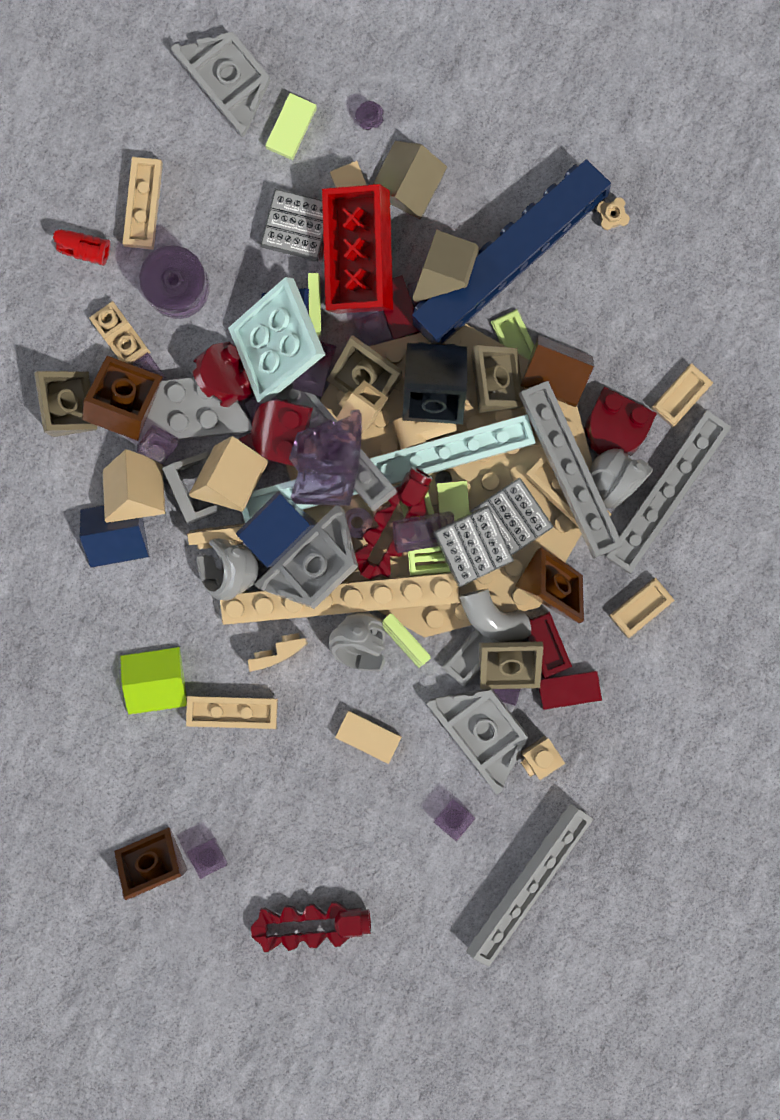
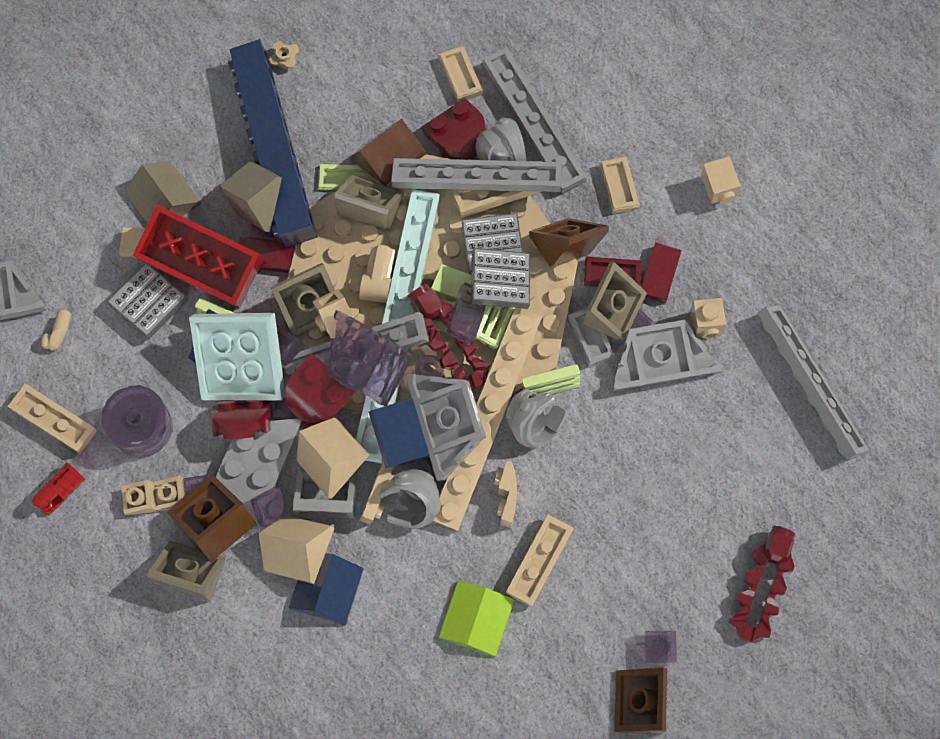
camera: 65 degrees left, 15 degrees down
yellowish green tile [265,93,317,160] -> none
tan tile [335,710,402,764] -> none
clear purple plate [354,311,392,347] -> none
clear purple plate [355,101,384,130] -> none
black slope [402,342,467,424] -> none
clear purple plate [433,798,476,842] -> none
light grey cylinder [460,589,531,642] -> none
none -> tan arm [41,310,71,351]
none -> tan brick [700,156,741,204]

